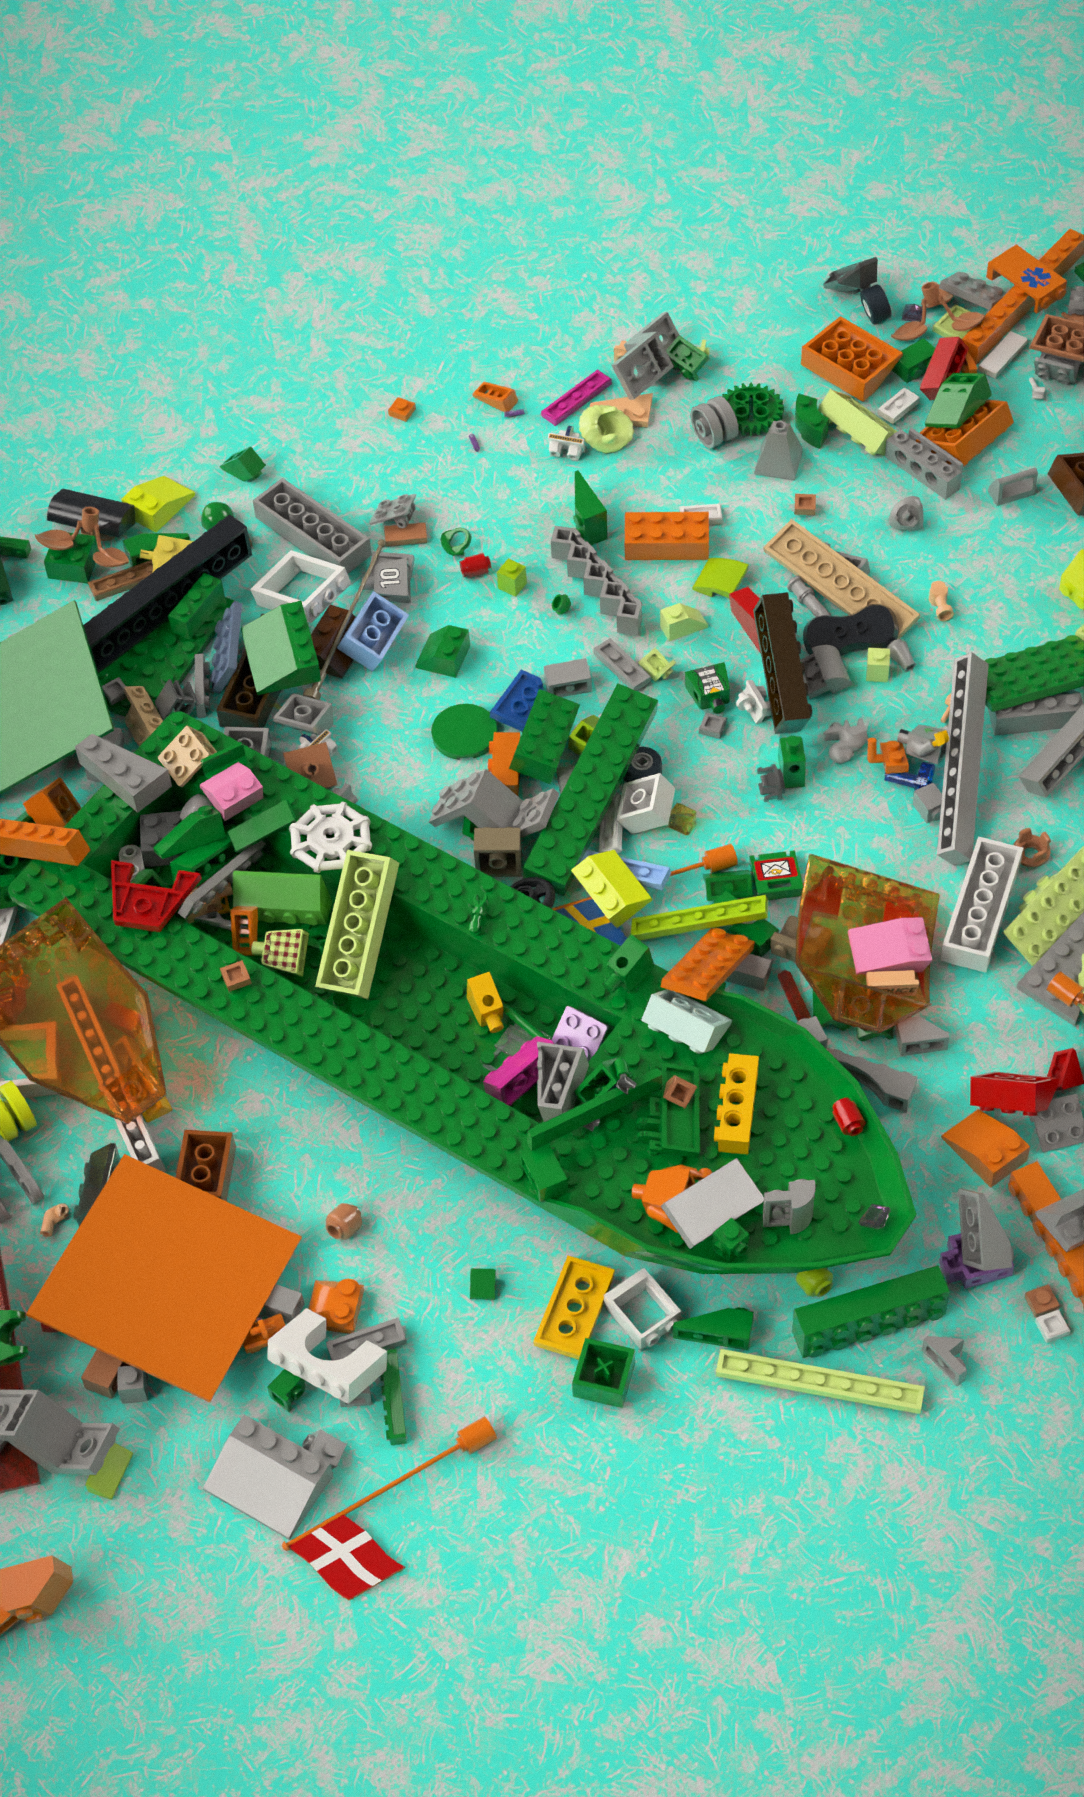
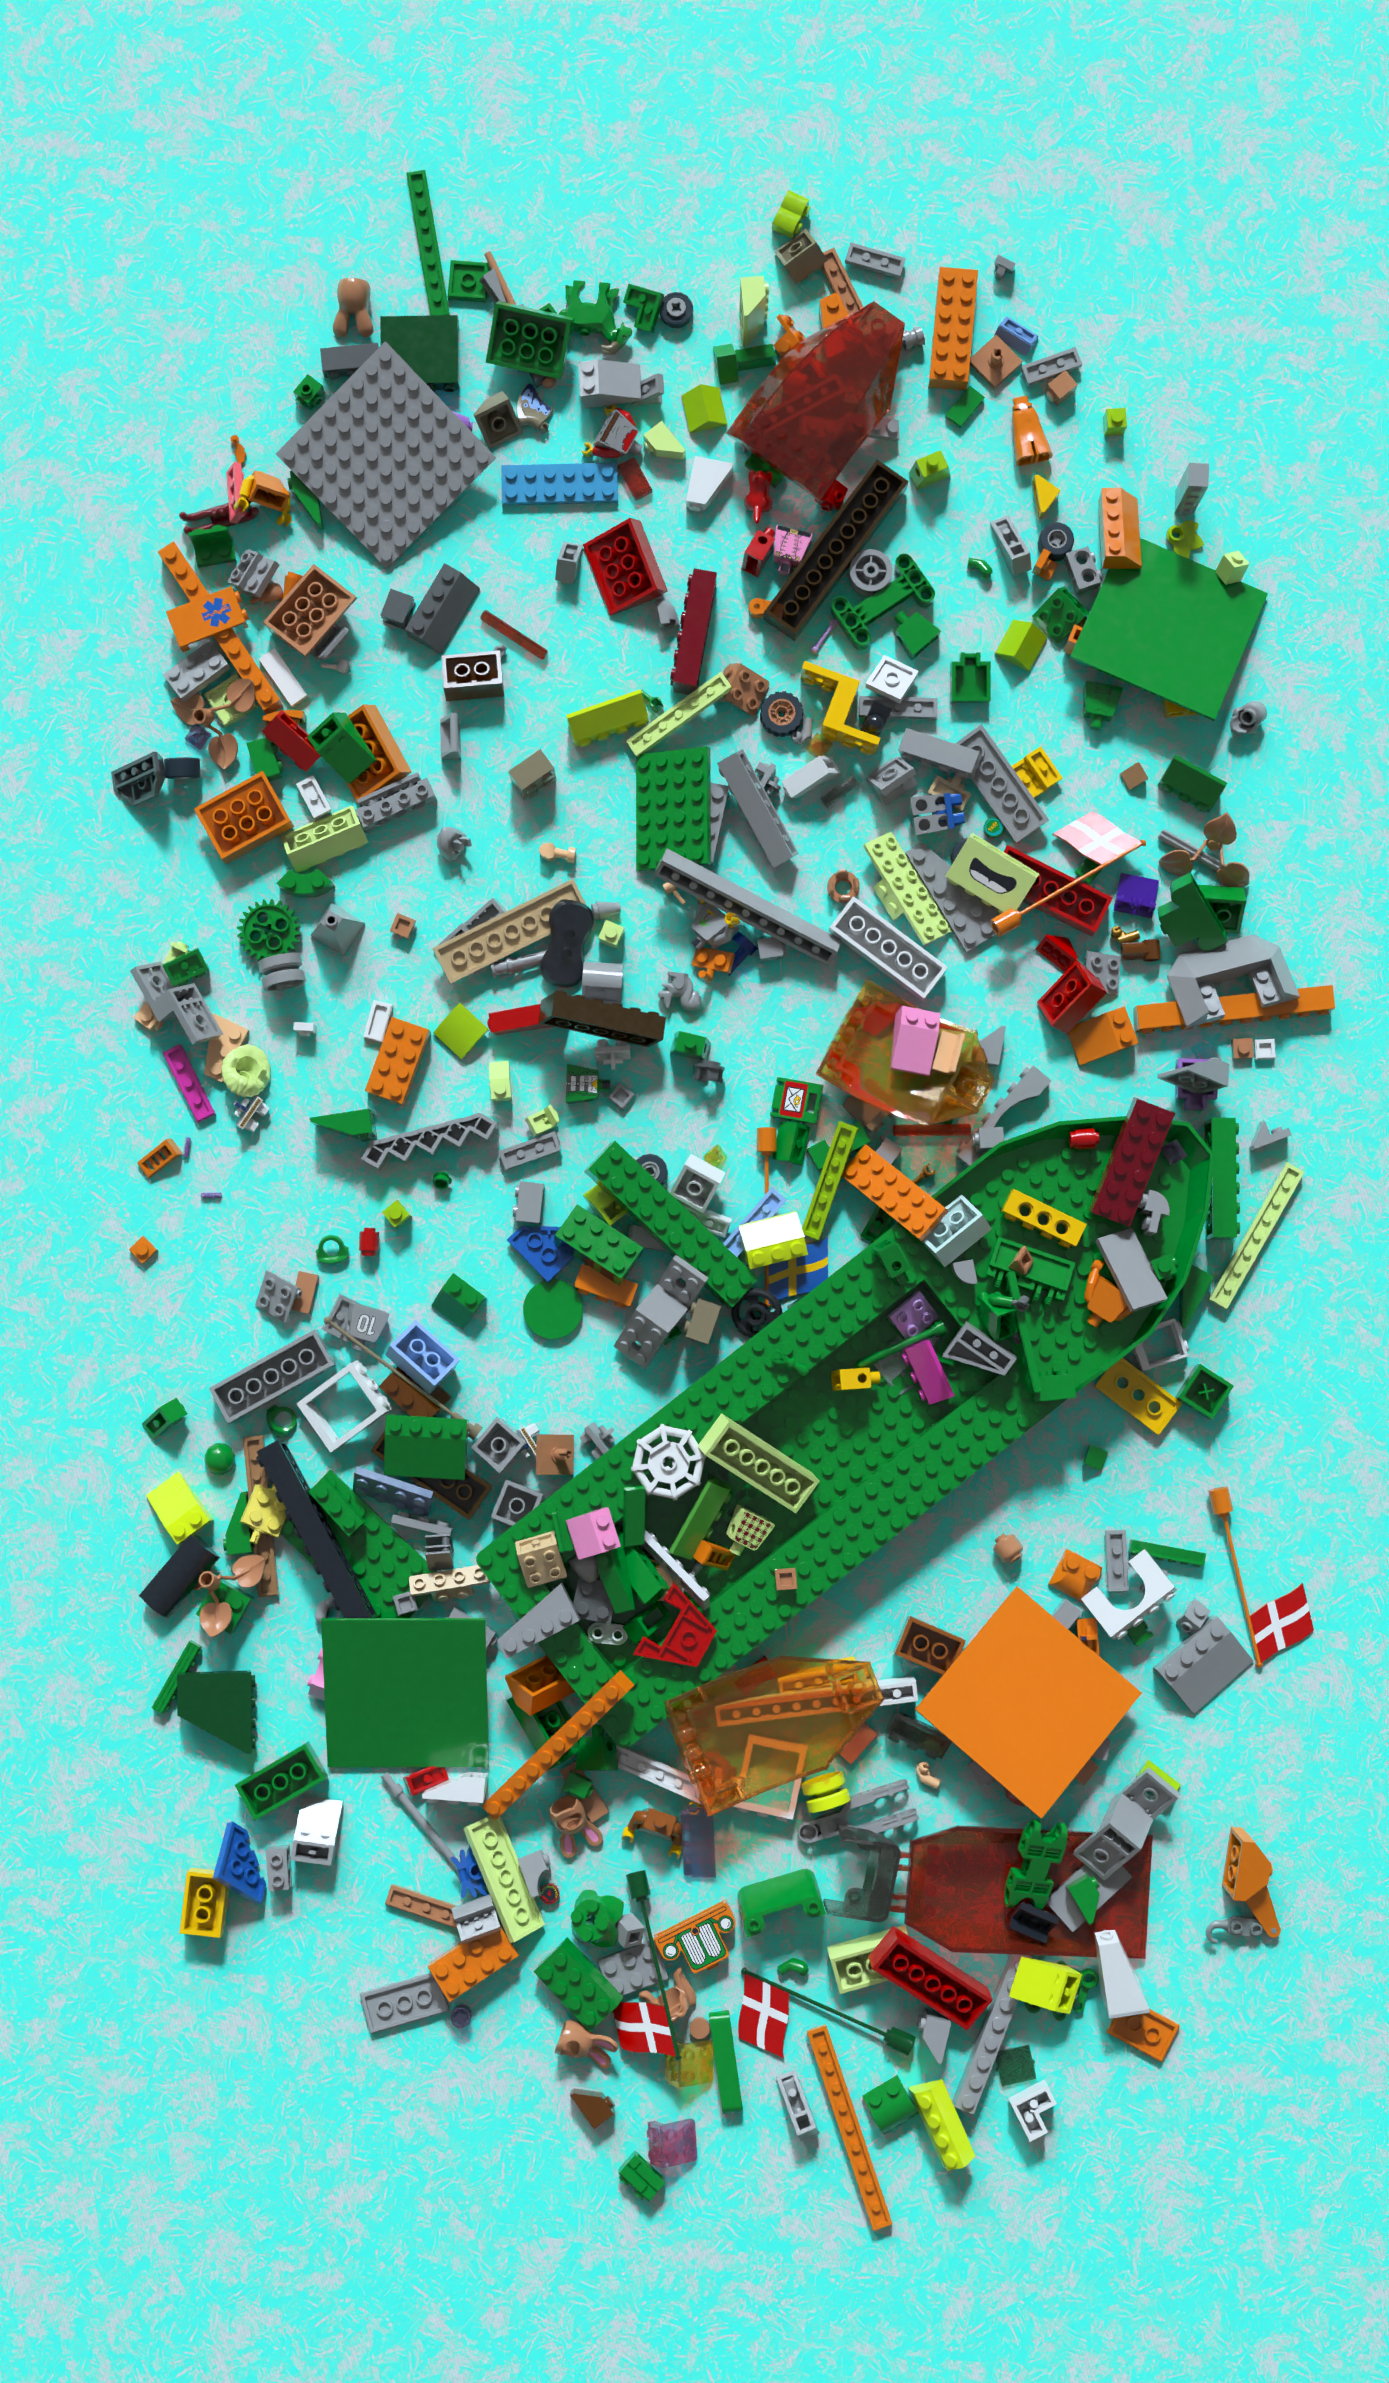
camera: 75 degrees left, 30 degrees up
none -> green piece [266,1405,296,1438]
none -> white plate [293,1022,316,1037]
none -> dark tan brick [508,749,556,799]
none -> nougat tile [836,1720,878,1764]
none -> light grey brick [951,1259,977,1285]
none -> dark red brick [1089,1097,1175,1227]

